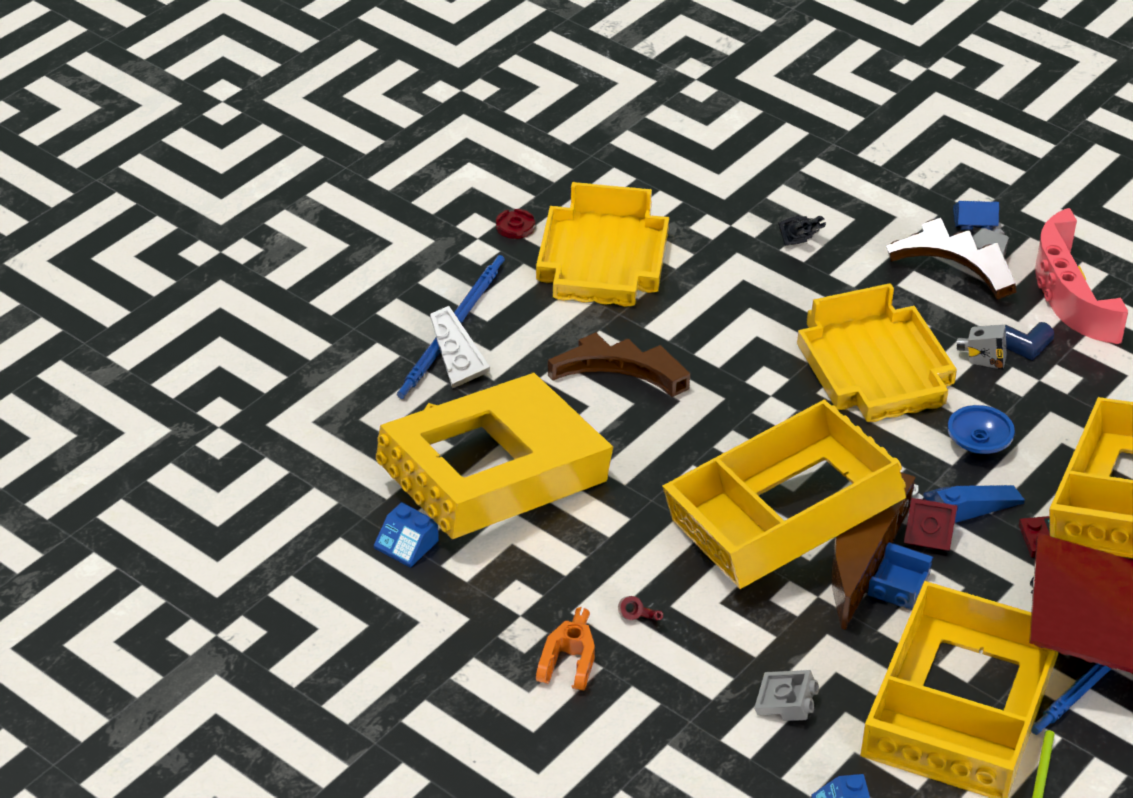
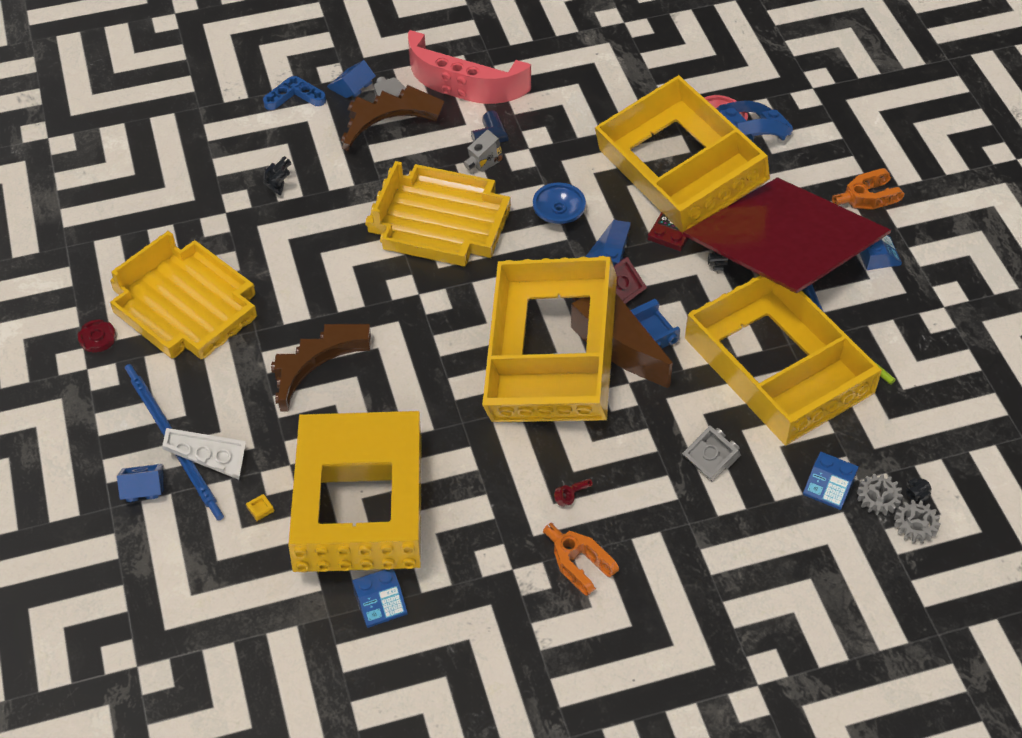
camera: 55 degrees left, 10 degrees up
none -> blue slope [117,463,163,502]
none -> blue beam [263,76,326,110]

